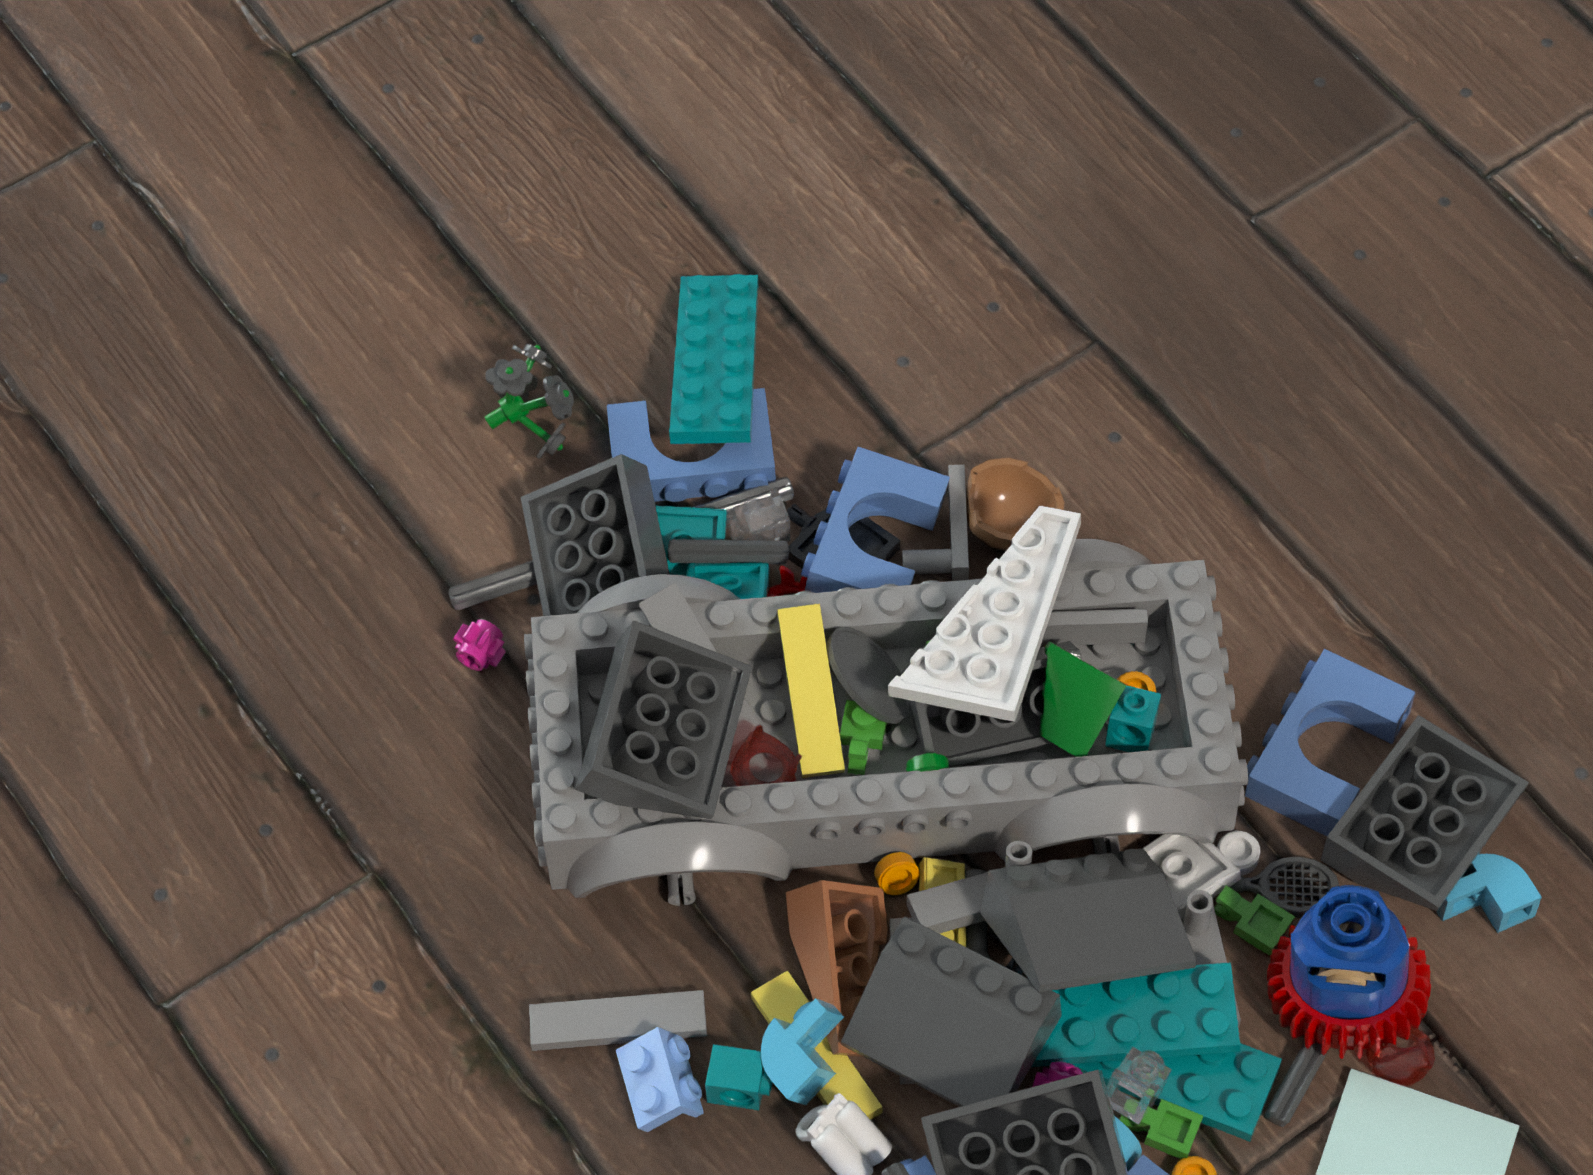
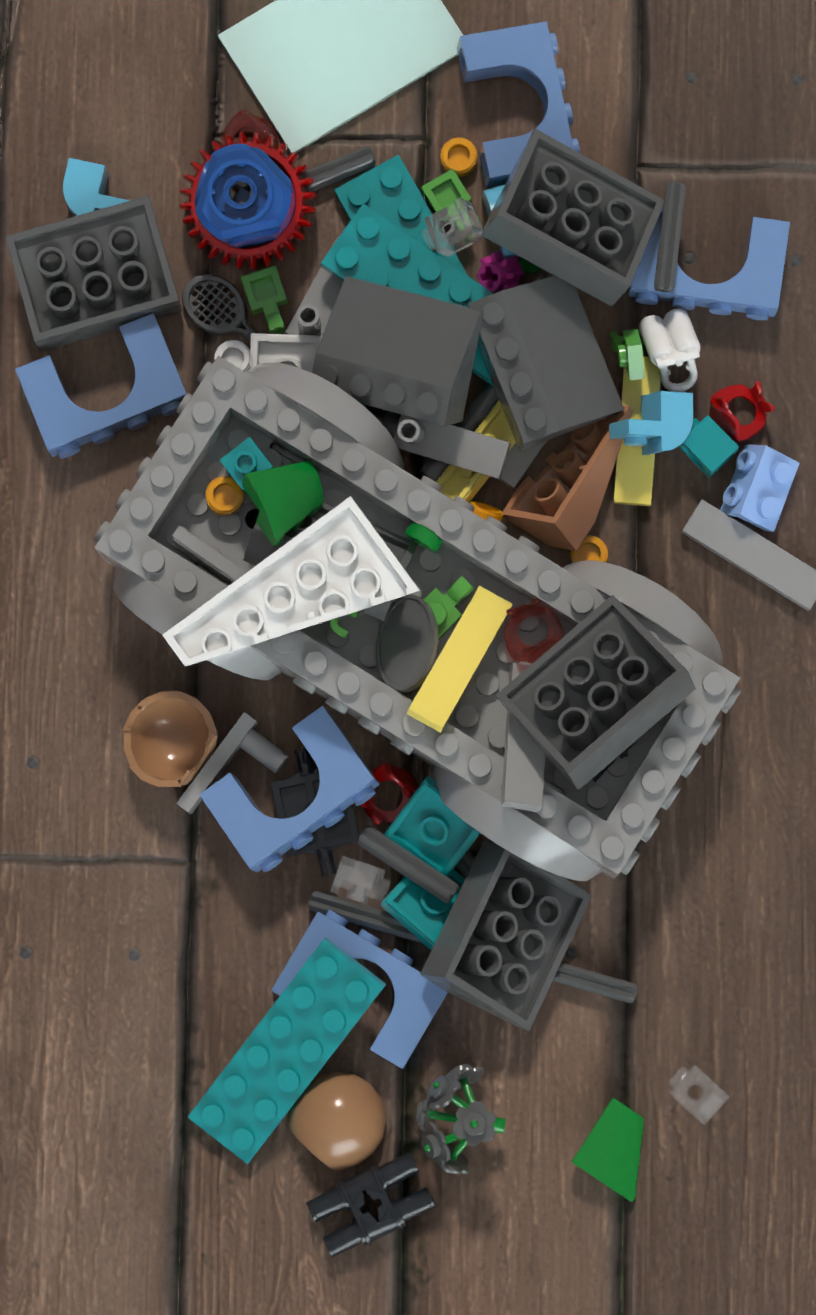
camera: 140 degrees left, 25 degrees up
dark pink gear [453,619,506,671] -> none
none -> medium nougat cylinder [288,1071,386,1170]
none -> black pin [306,1152,436,1258]
none -> light orange tile [570,535,608,563]
none -> green slope [571,1097,644,1202]
none -> bright green plate [609,329,645,380]
none -> clear brick [668,1065,730,1125]
none -> red piece [709,381,775,442]

